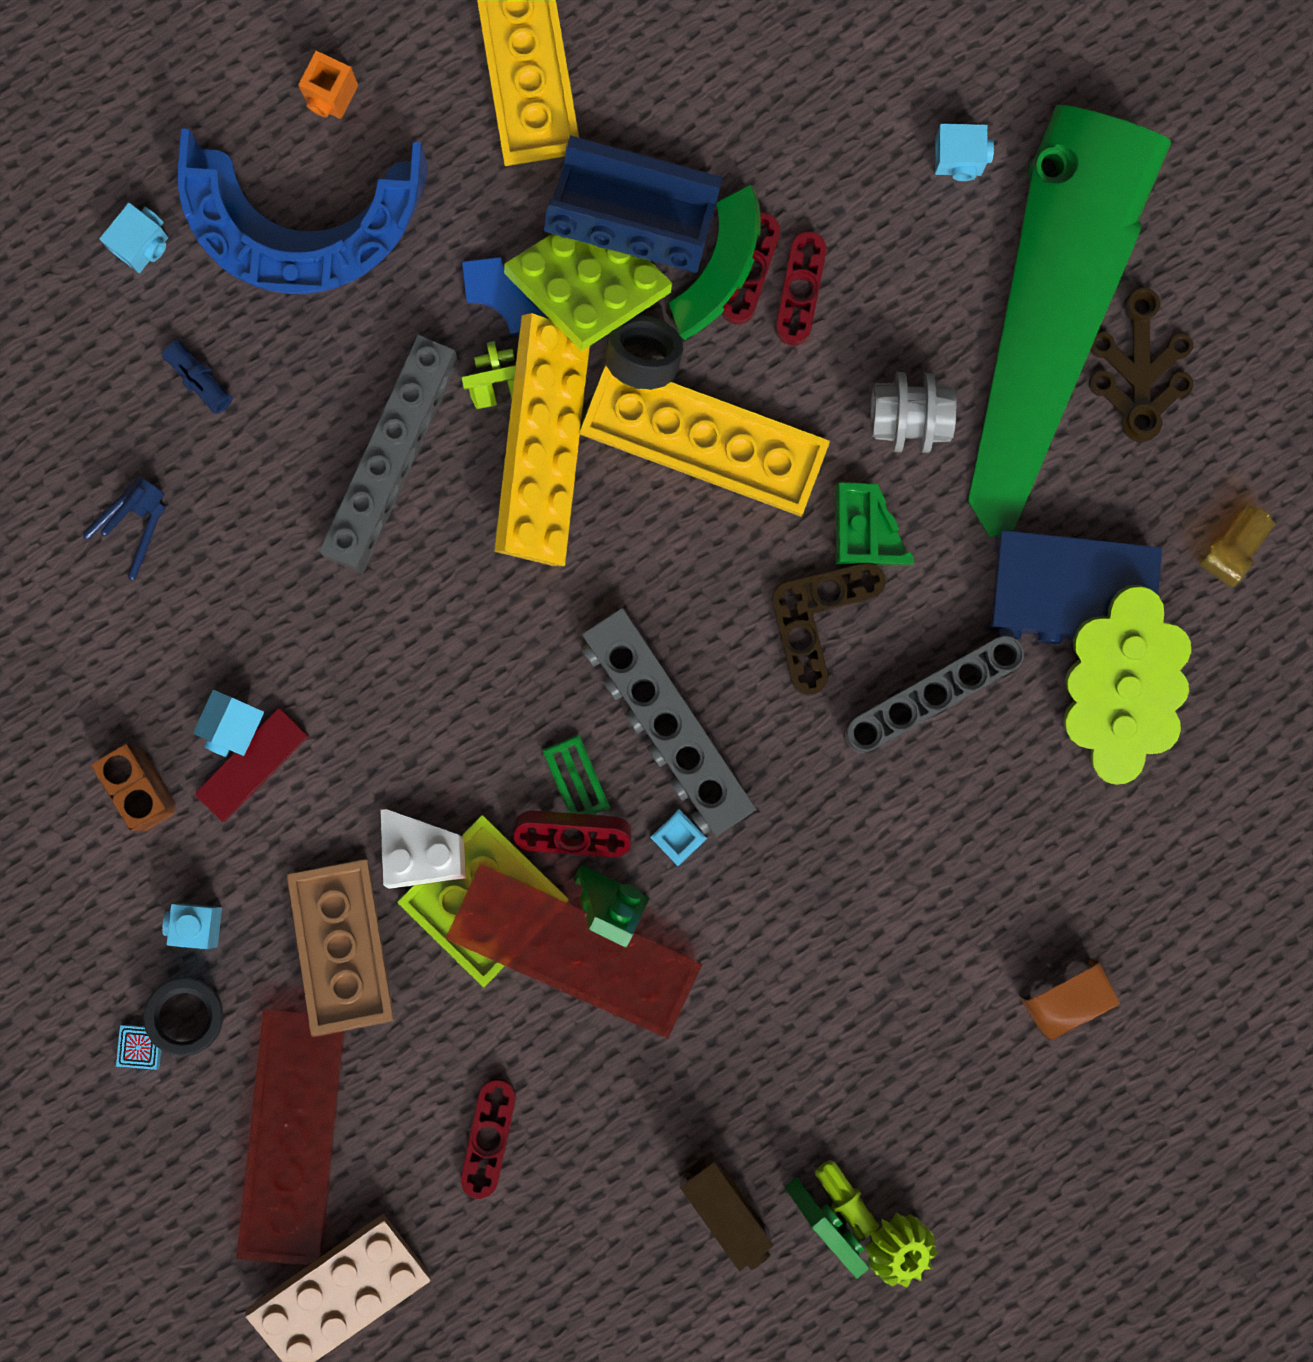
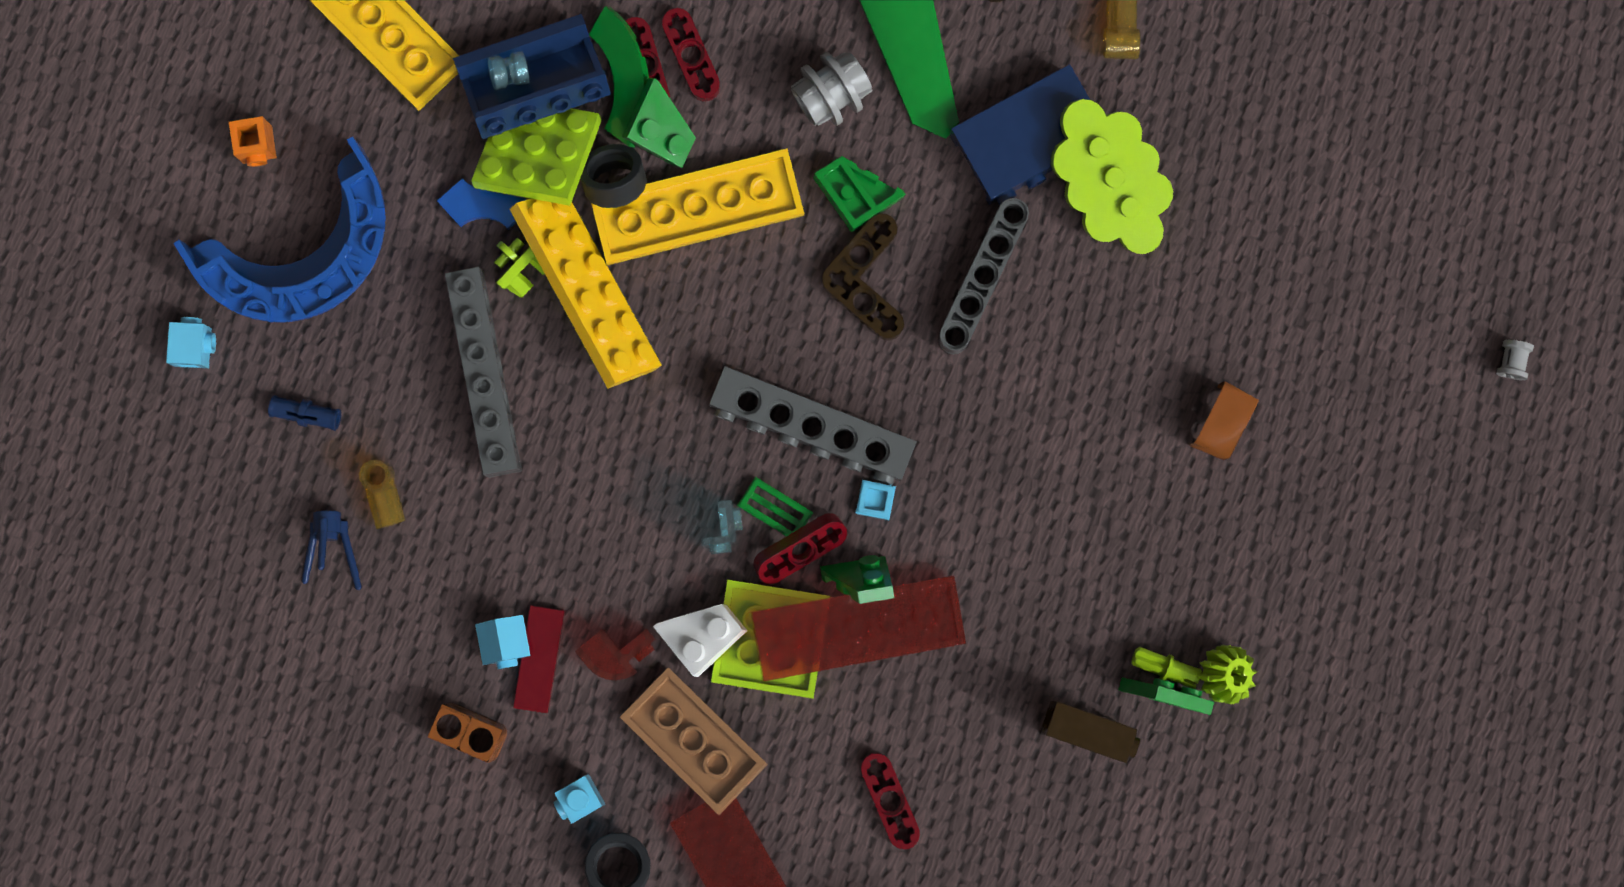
camera: 35 degrees left, 0 degrees up
none -> clear yellow piece [359,460,406,529]
none -> clear light blue wheel [488,51,529,91]
none -> clear red brick [575,629,657,680]
none -> green wing [622,78,696,168]
none -> clear light blue bracket [701,500,743,554]

